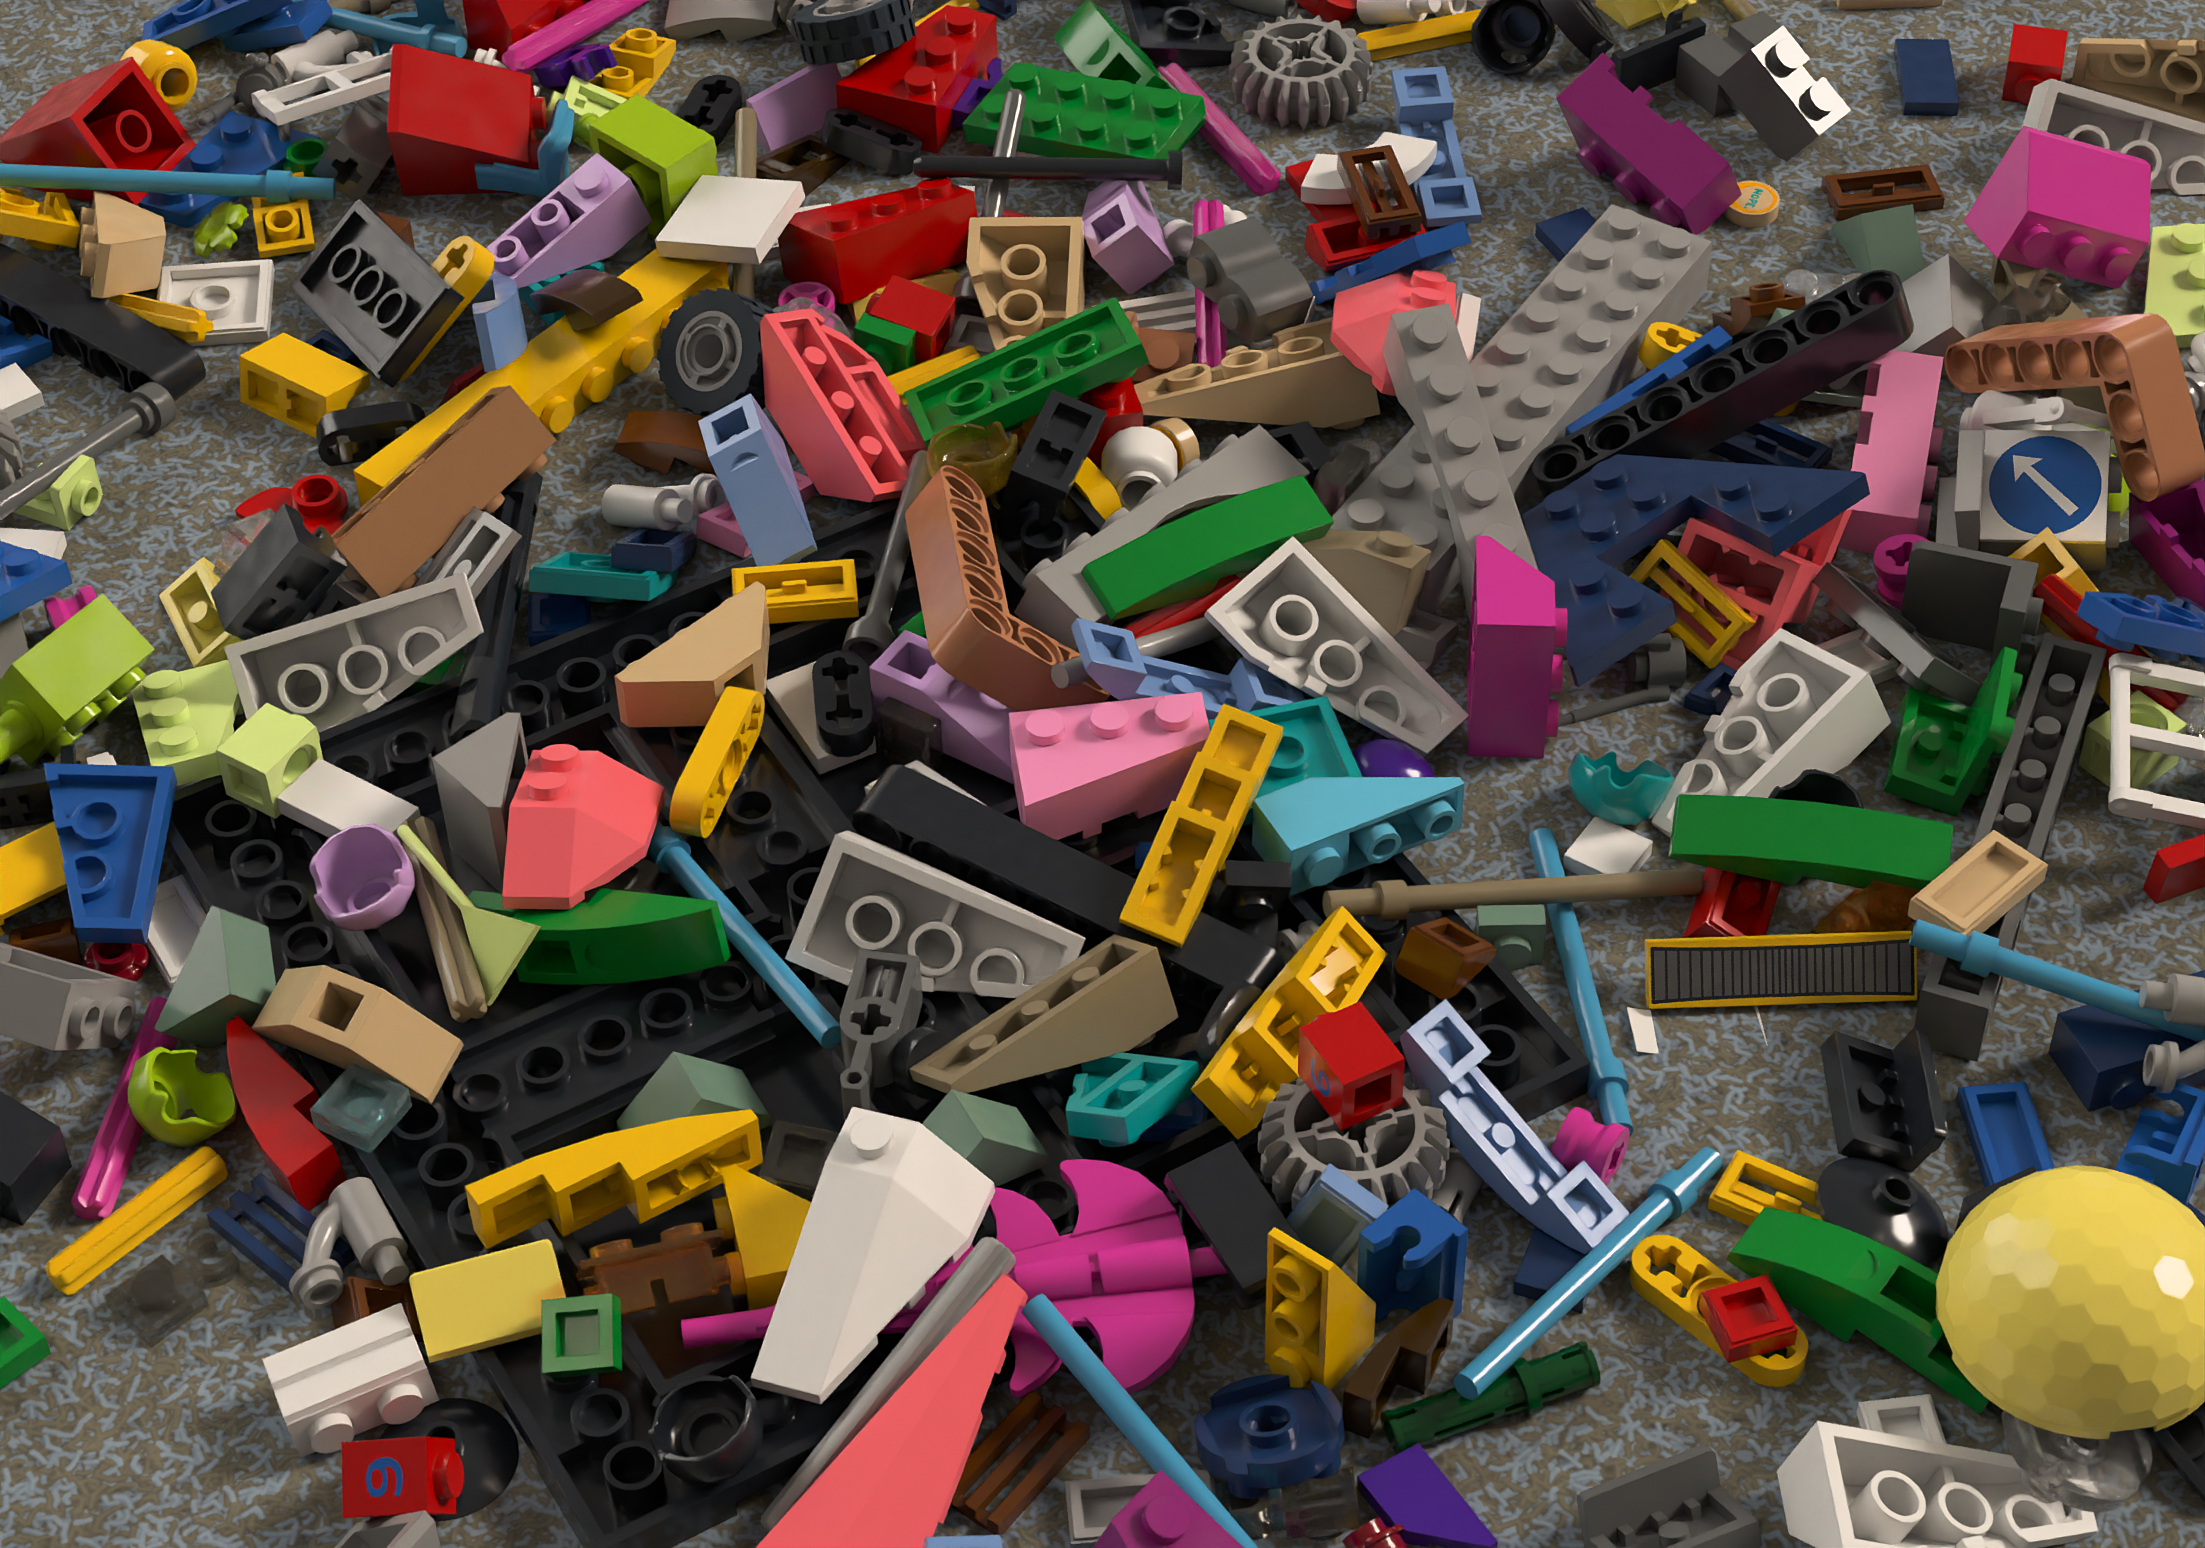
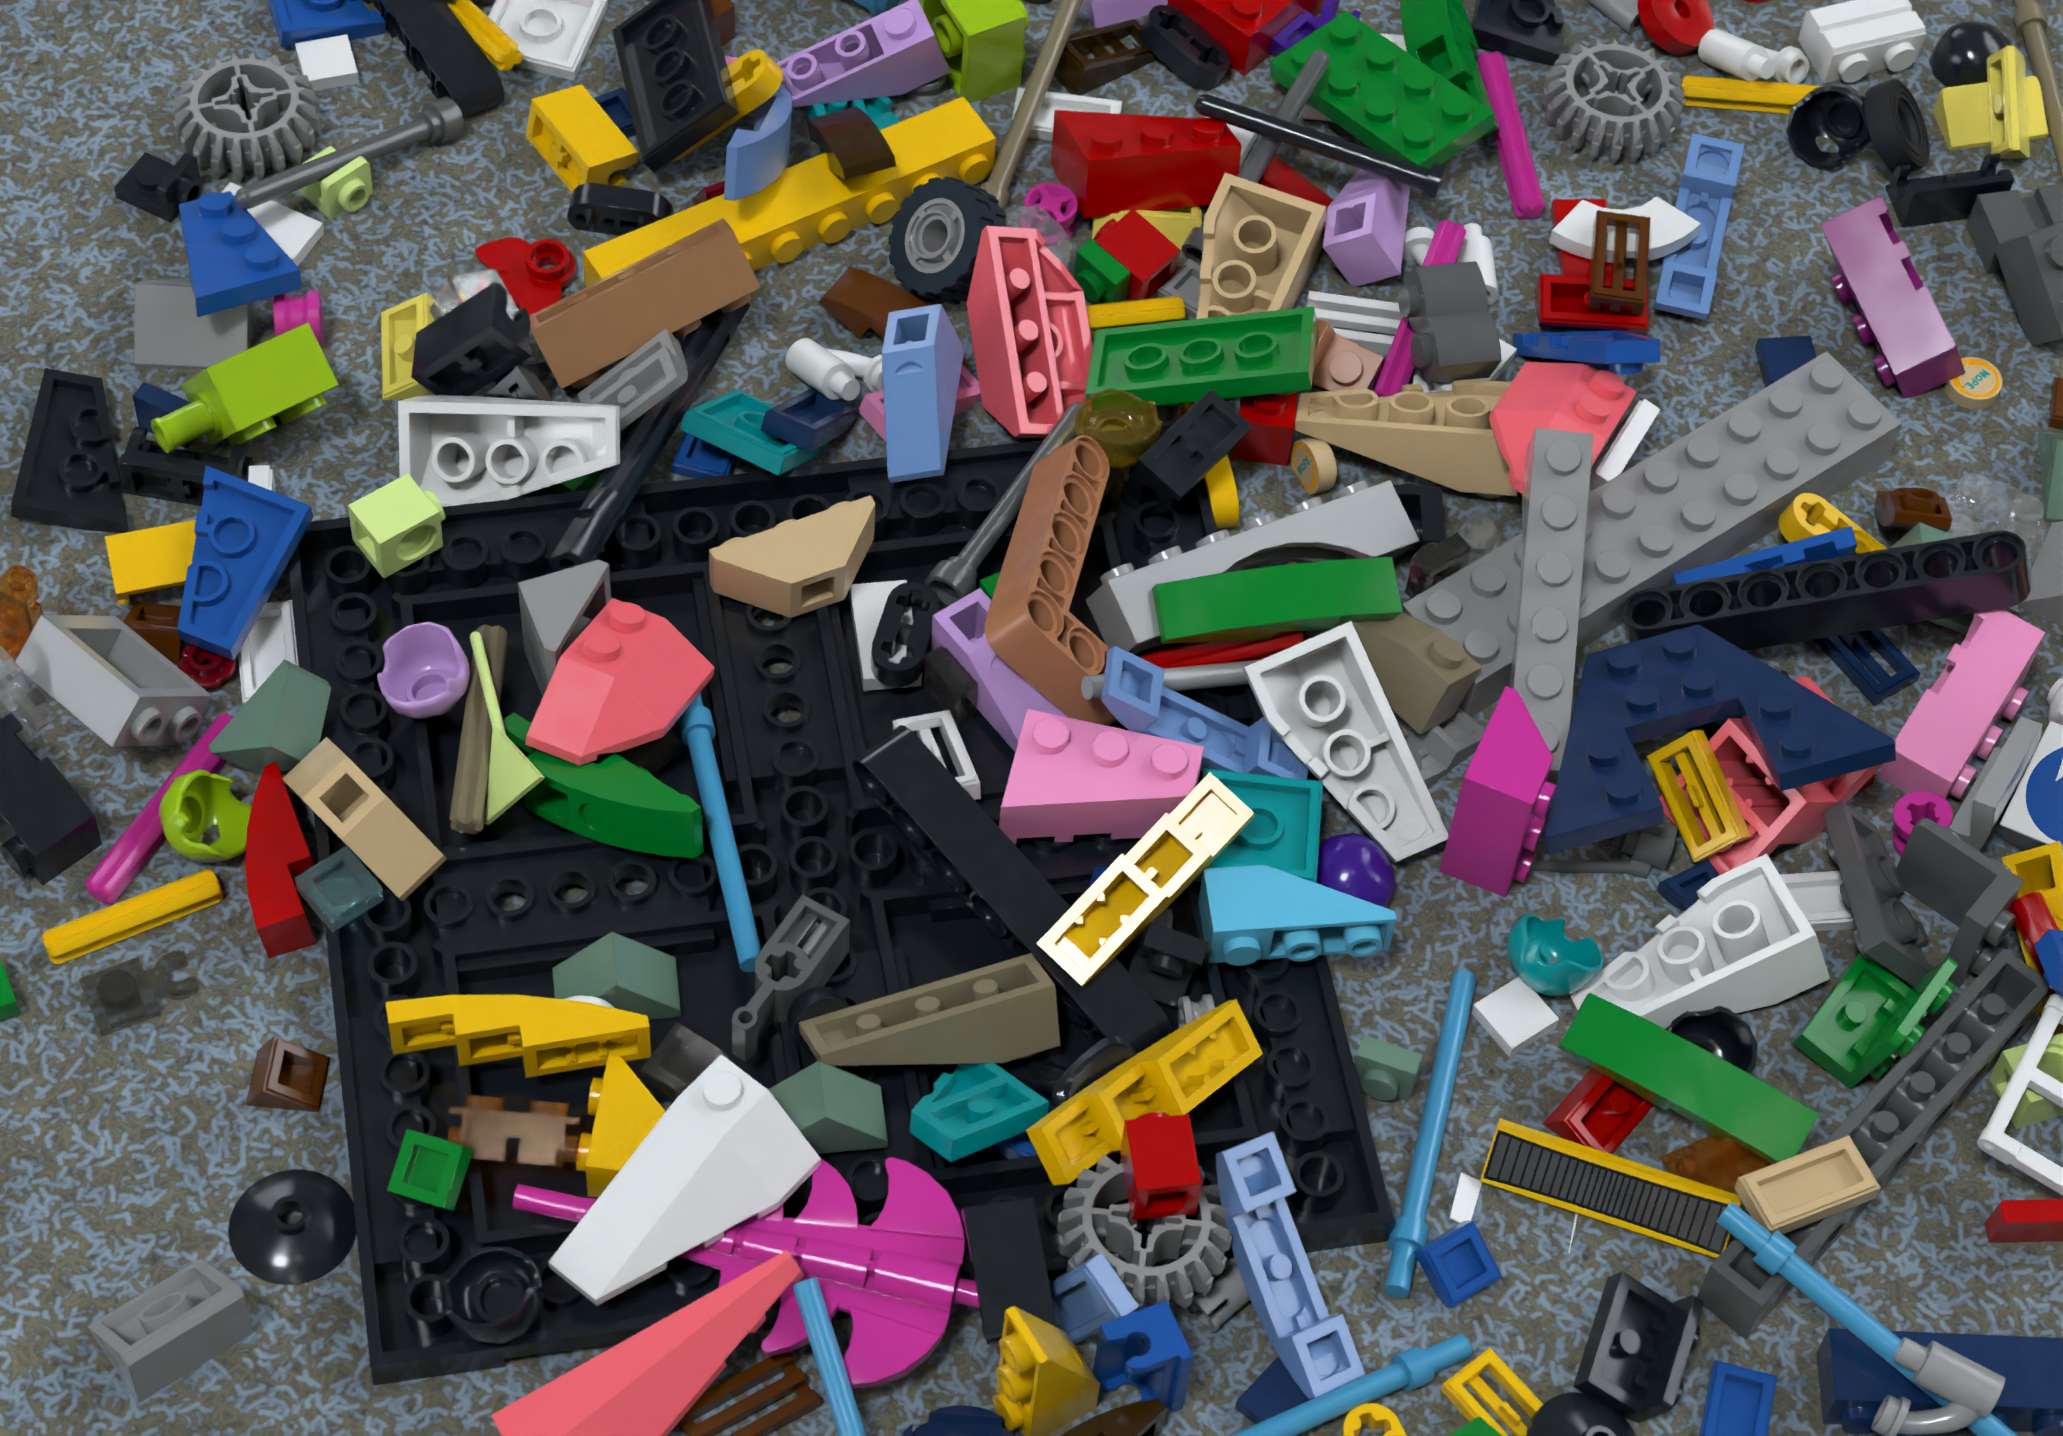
camera: 15 degrees right, 10 degrees up
yellowish green wing [131,660,244,786] -> none
dark blue tile [207,1173,355,1295] -> none
white brick [262,1303,439,1457] -> none
white tile [277,758,421,844] -> none
light grey plant [289,1177,409,1309] -> none
red brick [341,1436,464,1519] -> none
light yellow slope [409,1240,566,1363] -> none
white tile [655,175,805,265] -> none
yellow beam [669,686,765,838] -> none
yellow tile [731,559,859,624] -> none
light grey axle [760,1237,1016,1532] -> none
white wedge [785,830,1086,998] -> none
white head [1101,427,1177,512] -> none
dark tan bar [1322,869,1703,921] -> none
reddish brown slope [1395,917,1497,1000] -> none
dark pink wheel [1551,1107,1630,1186] -> none
none -> blue tile [1414,1220,1502,1307]

